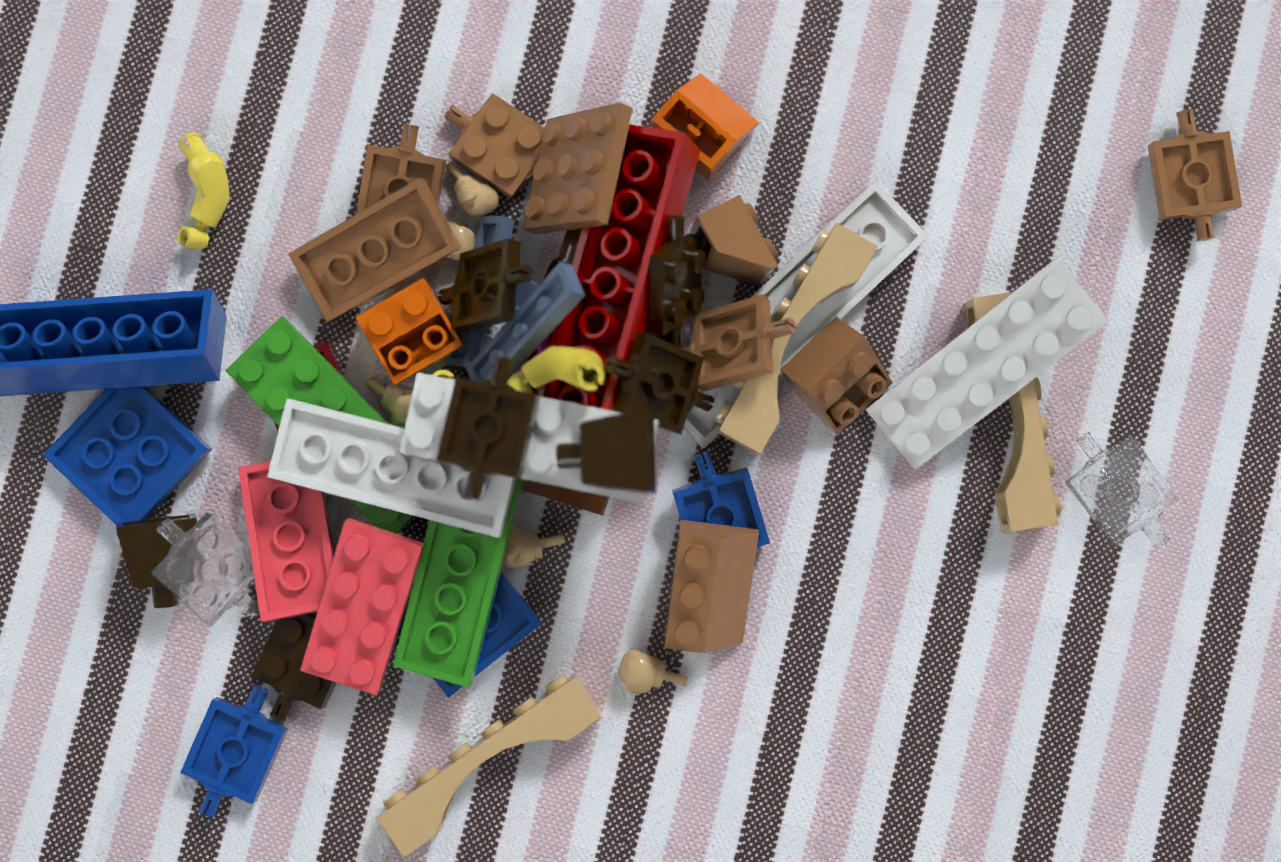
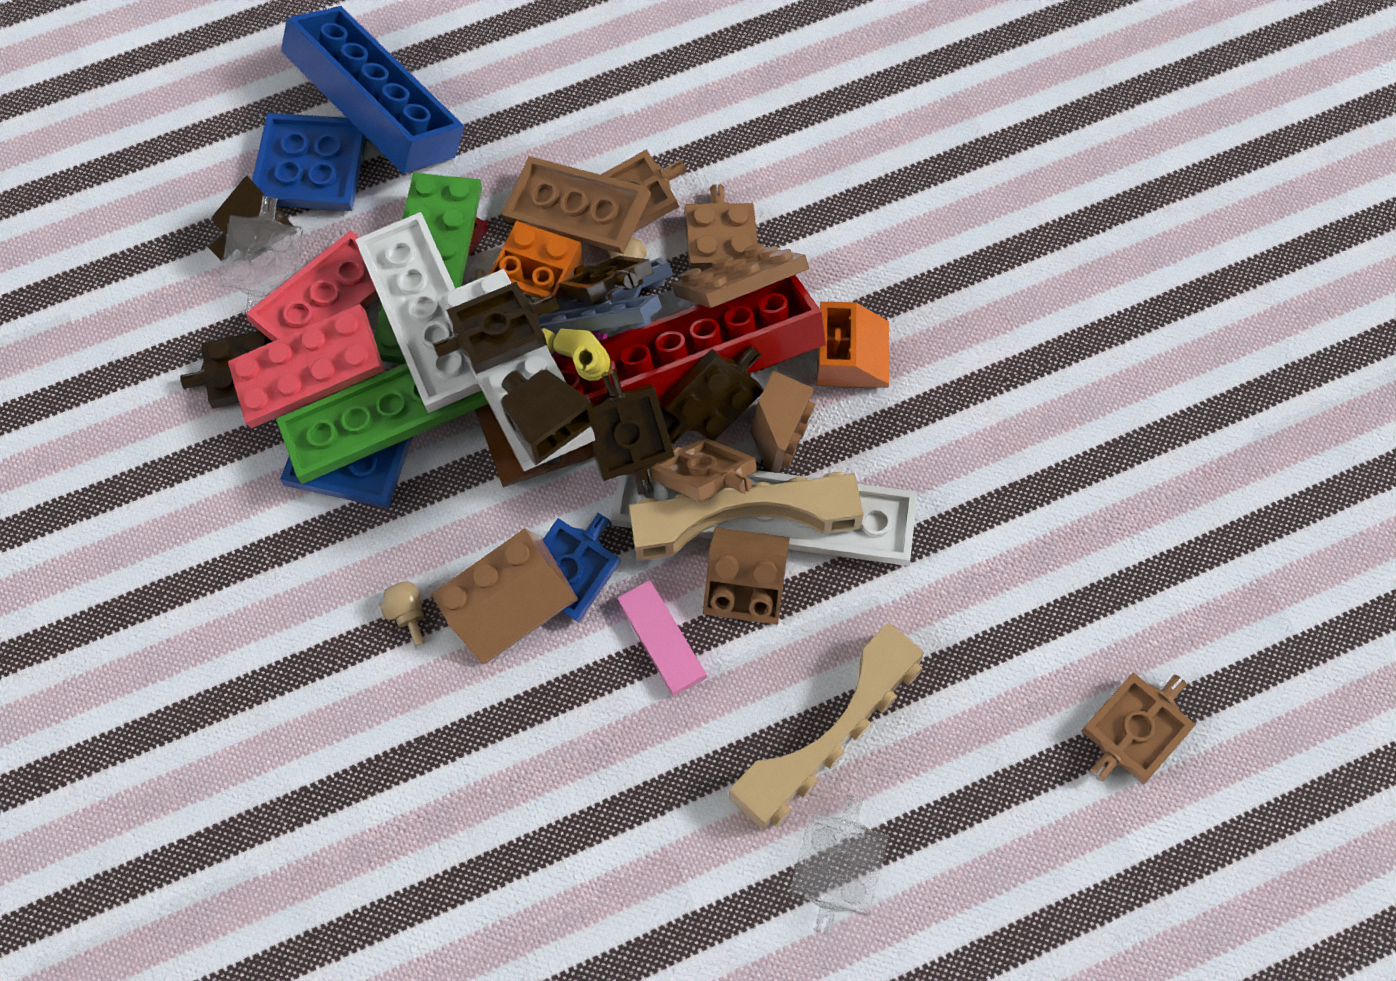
camera: 50 degrees right, 20 degrees down
light yellow arm [177,133,230,250] -> none
blue plate [180,685,288,817] -> none
tan arch [377,673,603,857] -> none
tan piece [445,162,499,216] -> none
tan piece [503,525,565,569] -> none
white plate [866,258,1110,470] -> none
none -> bright pink tile [617,580,707,697]

